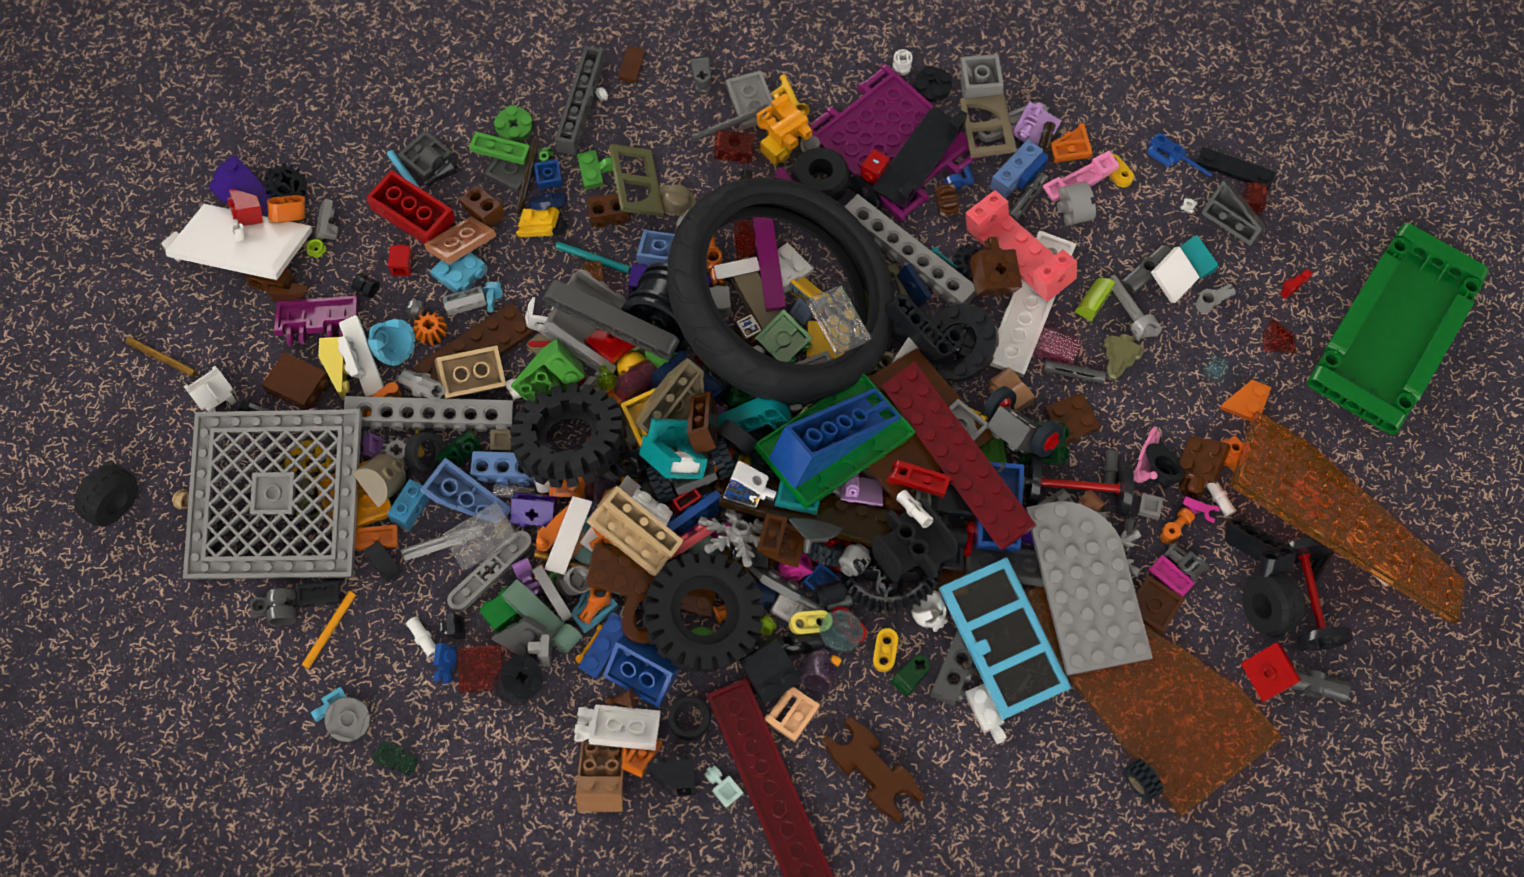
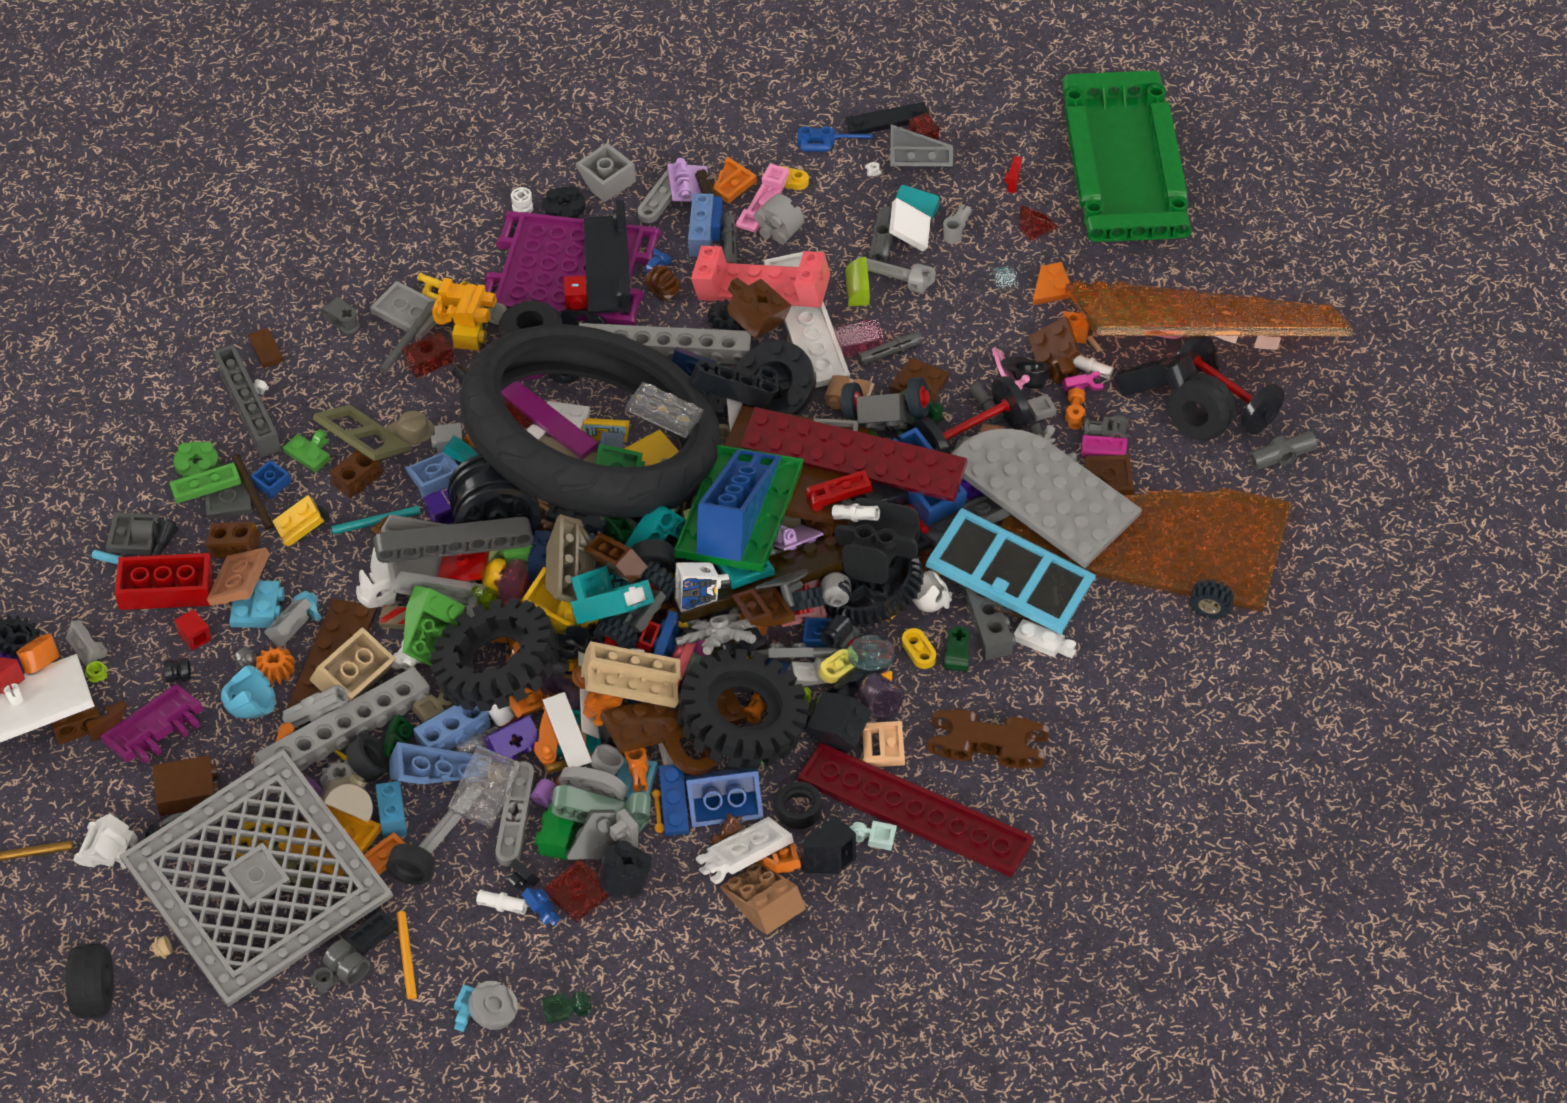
camera: 35 degrees left, 15 degrees down
light yellow slope [319,337,350,400] -> none
white bracket [337,315,384,397] -> none
dark blue plate [529,192,568,210] -> none
bright green arm [539,146,554,162] -> none
dark pink brick [778,552,813,581] -> none
dark tan window [960,94,1017,158] -> none
olive rock [1104,334,1145,381] -> none
red plate [1240,642,1302,702] -> none

